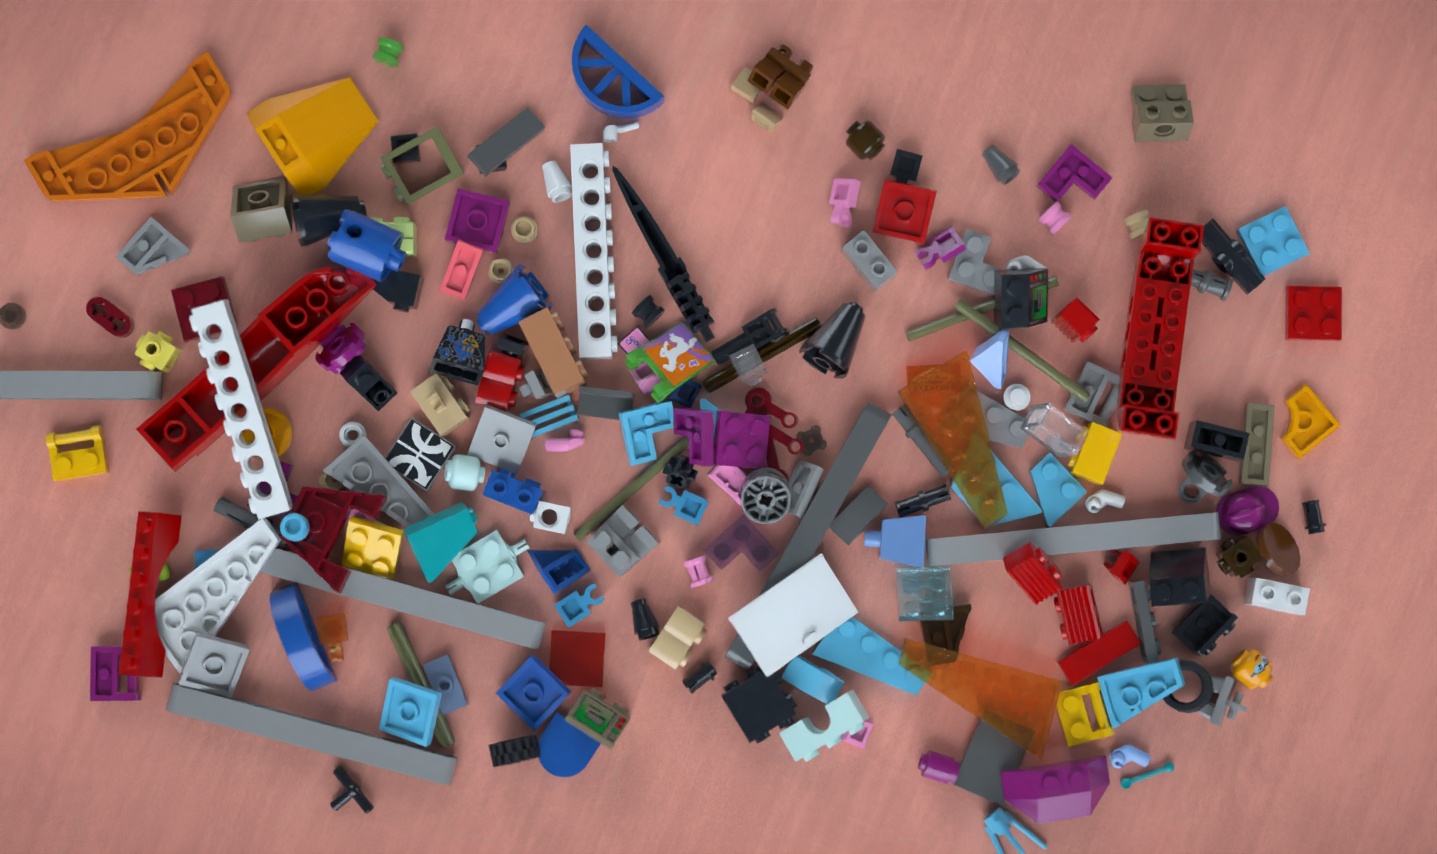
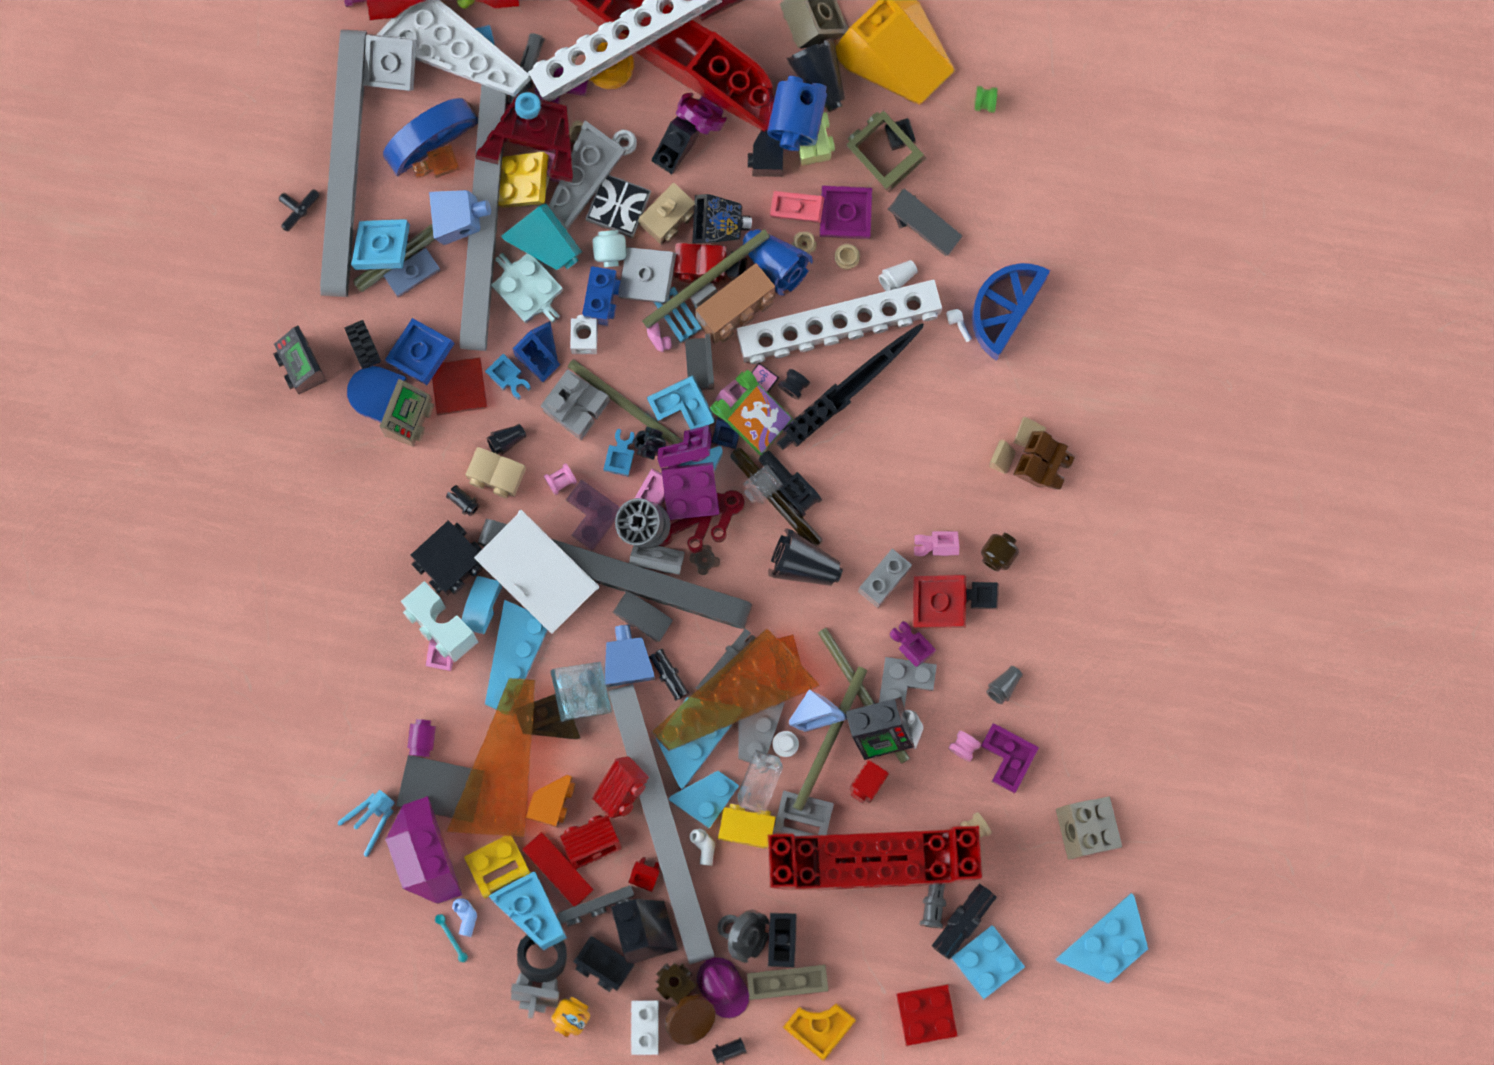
camera: 75 degrees right, 5 degrees down
none -> black slope [273,325,326,394]
none -> medium blue torso [429,190,491,245]
none -> orange slope [526,775,576,828]
none -> olive piece [642,229,770,329]
none -> medium azure wing [1055,893,1148,984]

